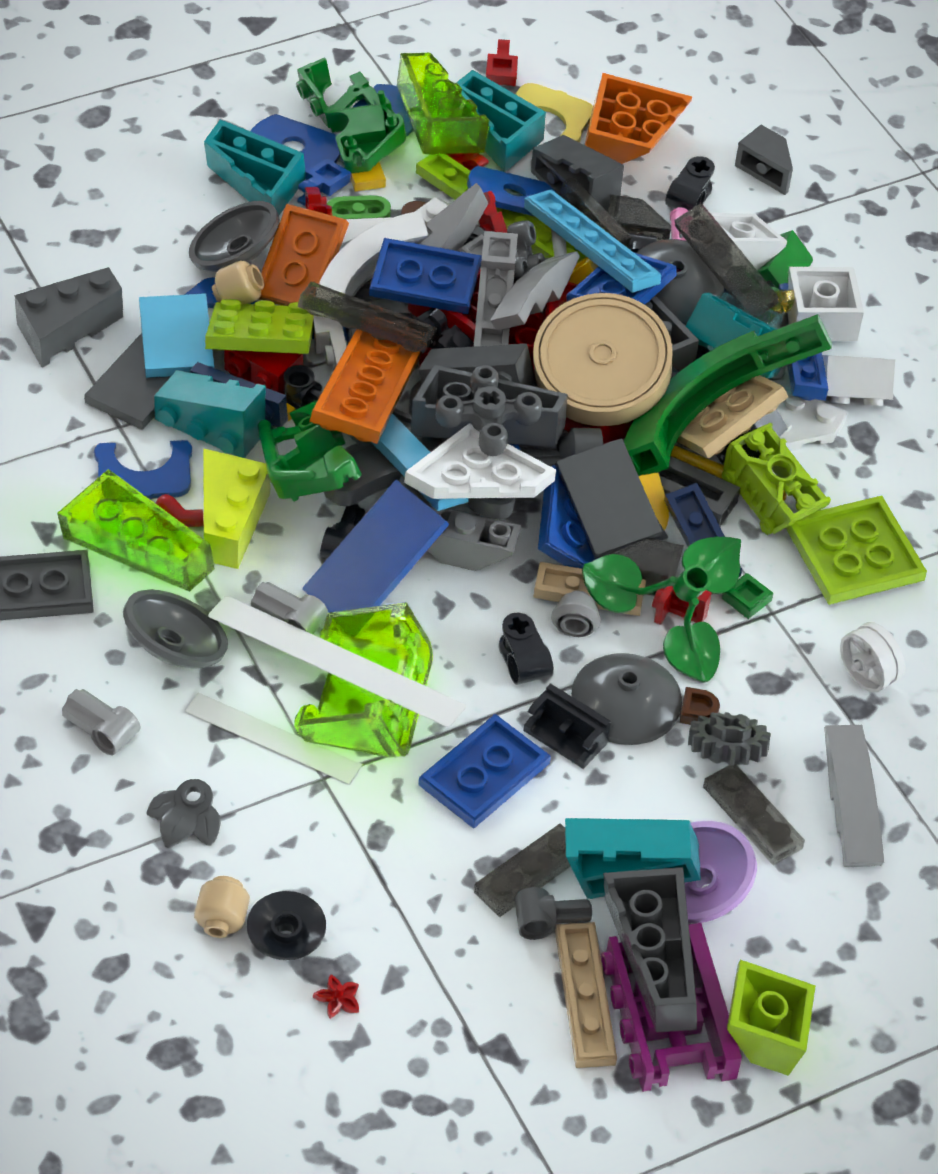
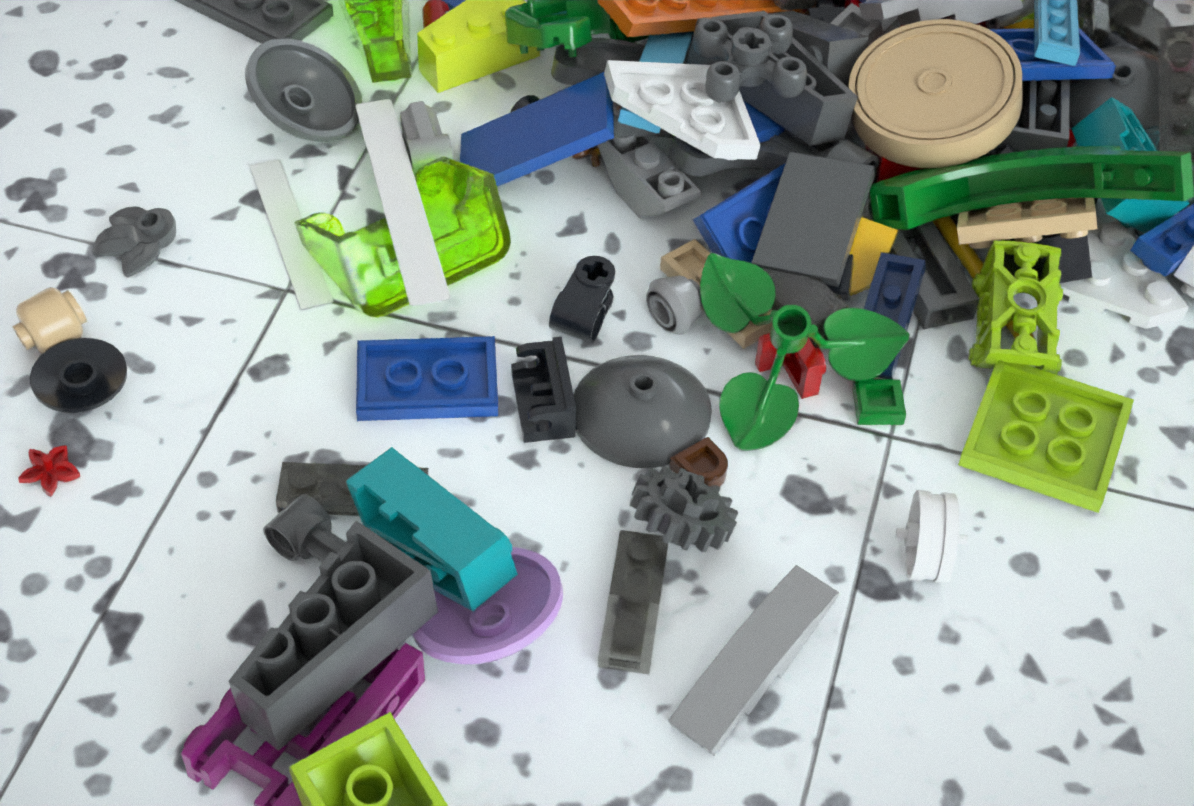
camera: 45 degrees right, 0 degrees up
light grey piece [62,689,141,756] -> none
tan tile [555,922,617,1068] -> none

